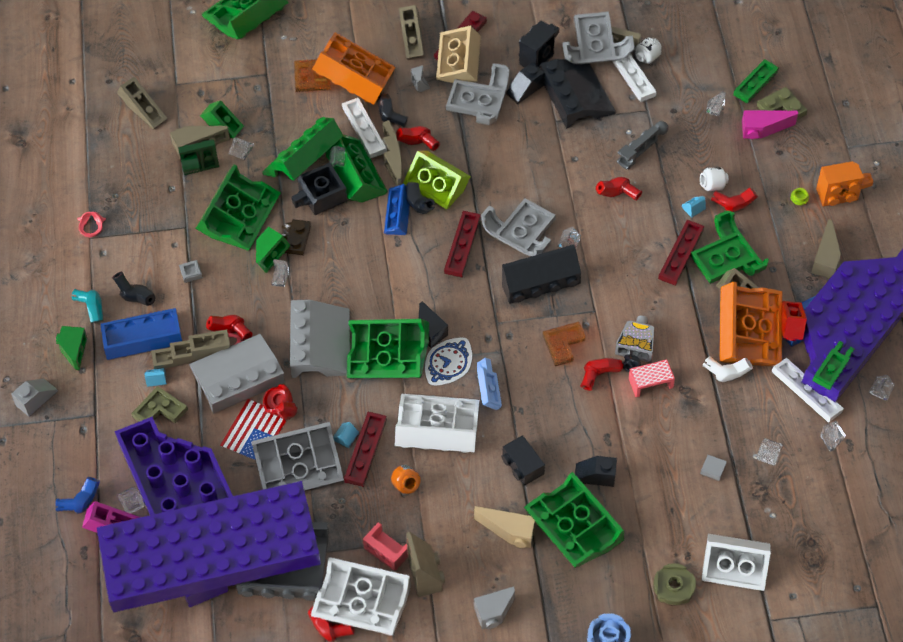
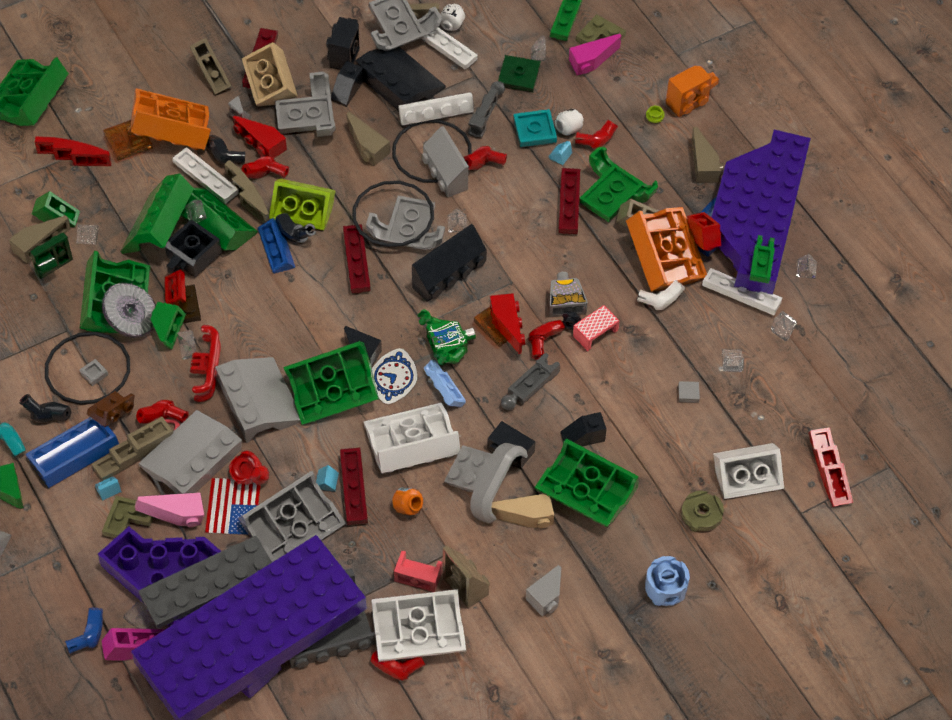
camera: 25 degrees left, 0 degrees up
none -> red slope [35,136,112,166]
none -> black piece [45,332,130,405]
none -> reddish brown bracket [87,391,135,427]
none -> piece [102,283,156,338]
none -> bright pink slope [135,493,204,527]
none -> dark grey plate [138,535,272,629]
none -> red tile [164,269,186,306]
none -> red piece [190,325,221,402]
none -> red slope [233,116,287,158]
none -> dark tan slope [347,112,390,166]
none -> black piece [352,180,434,247]
none -> black piece [392,120,472,183]
none -> white plate [399,92,474,125]
none -> green torso [417,309,476,366]
none -> light grey slope [421,126,469,197]
none -> light grey piece [444,443,528,523]
none -> red slope [490,293,525,354]
none -> dark green plate [498,55,541,93]
none -> dark grey plate [501,353,560,410]
none -> teal plate [513,109,557,147]
none -> slope [808,427,853,507]

